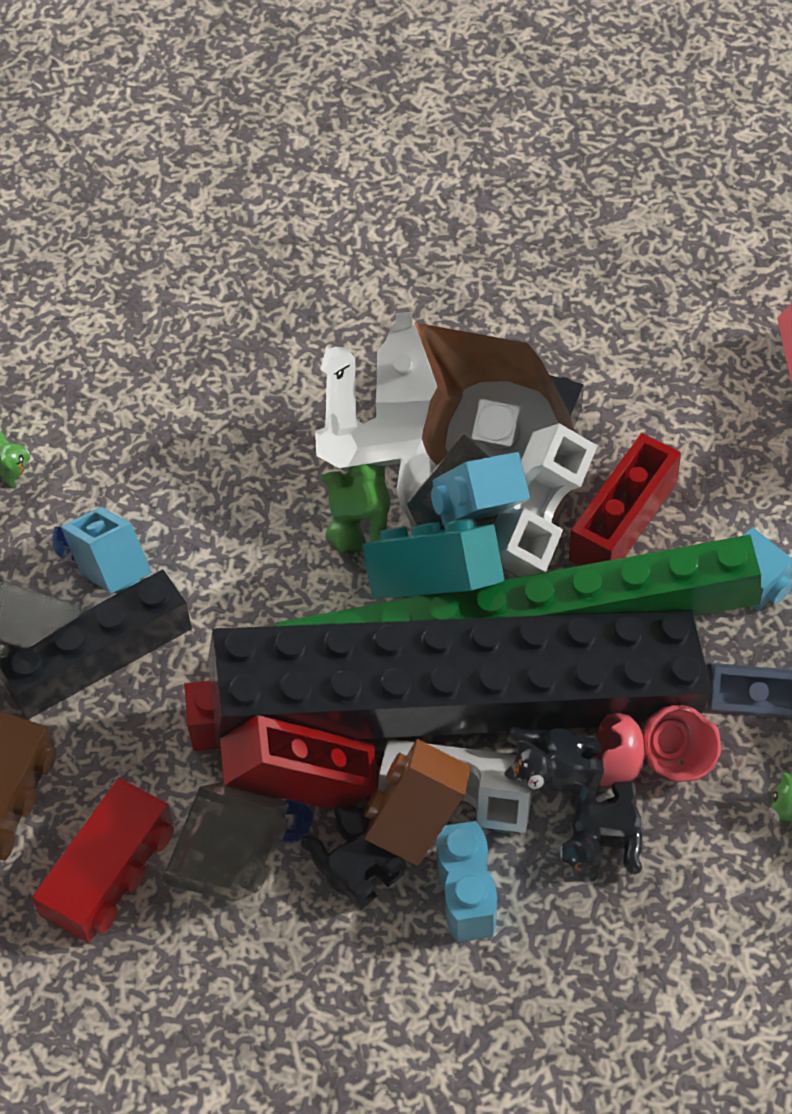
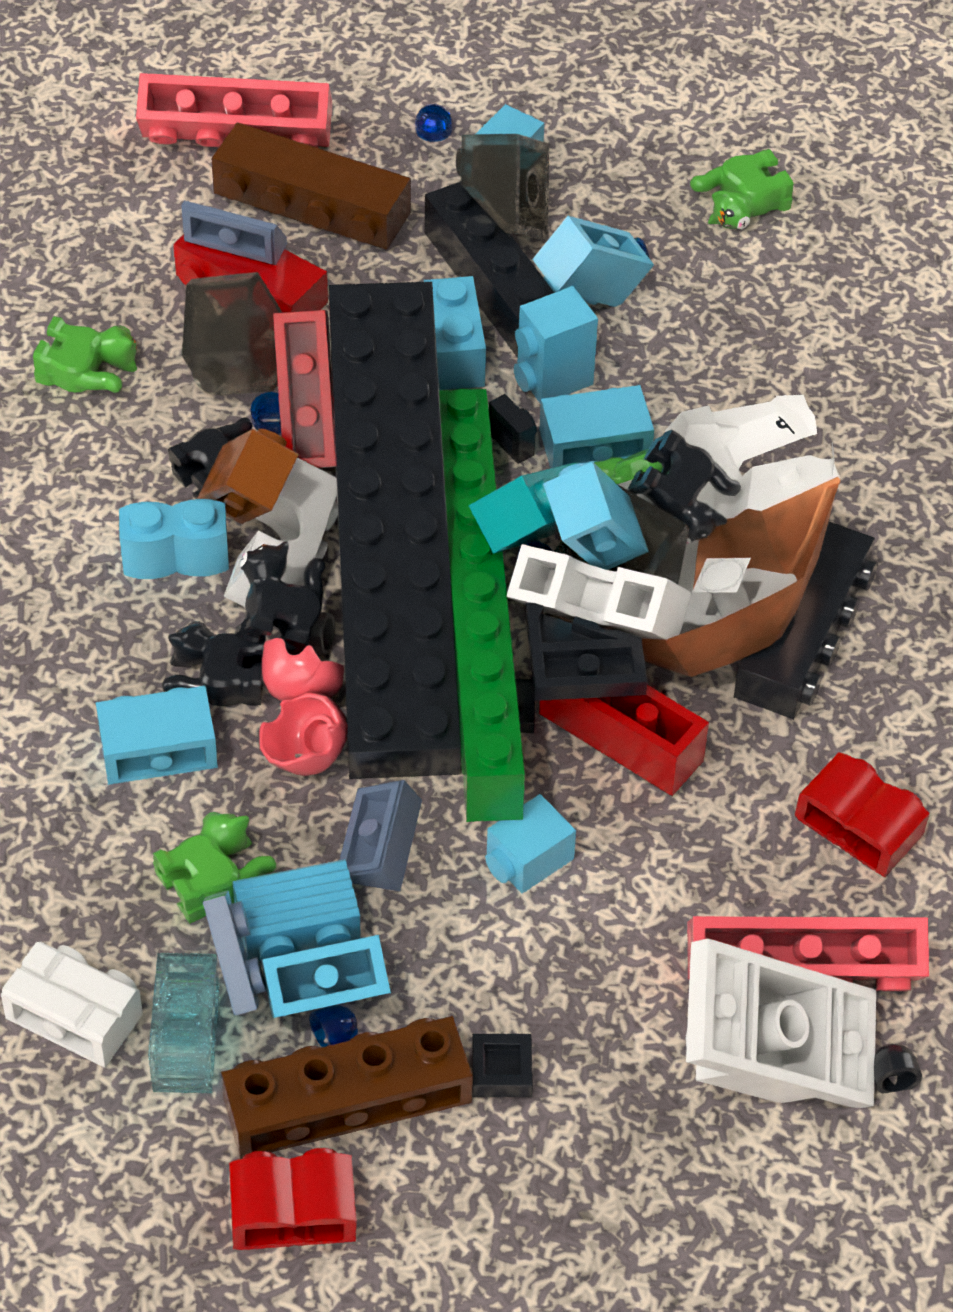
camera: 90 degrees right, 5 degrees down
none -> bright green animal [33,316,137,393]
none -> medium azure brick [96,686,218,785]
none -> sand blue slope [181,200,287,265]
none -> medium azure brick [424,276,486,390]
none -> black plate [488,394,537,464]
none -> medium azure brick [514,286,598,404]
none -> black wing [526,603,647,701]
none -> medium azure brick [539,385,654,468]
none -> black animal [627,430,741,544]
none -> red brick [795,752,930,877]

